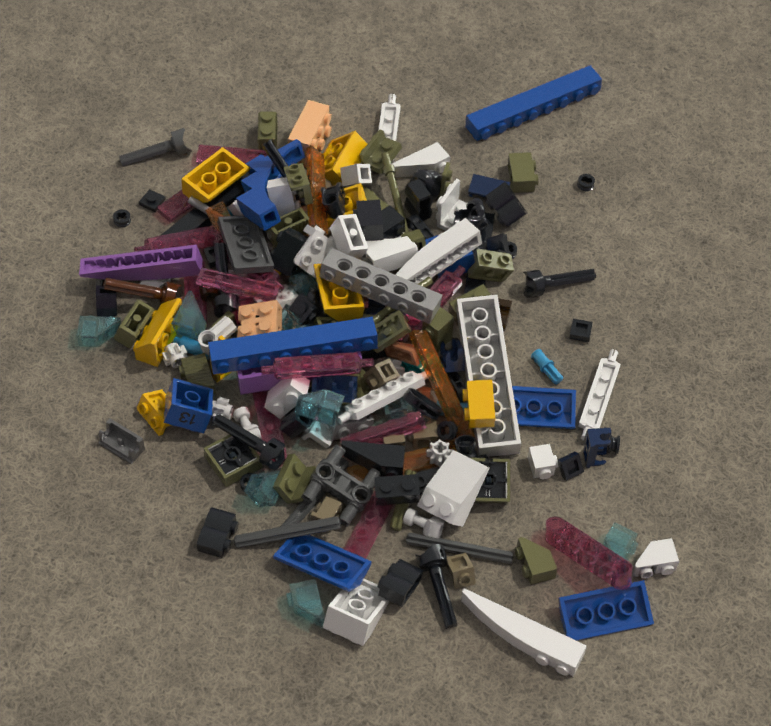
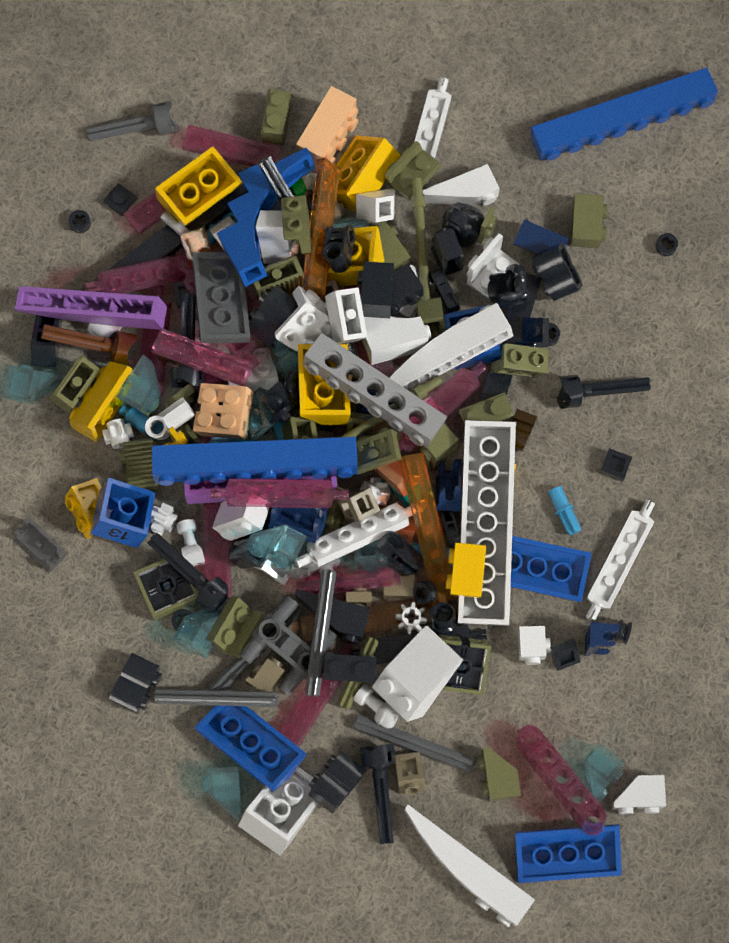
camera: 10 degrees right, 20 degrees up
none -> dark grey axle [305,569,336,697]

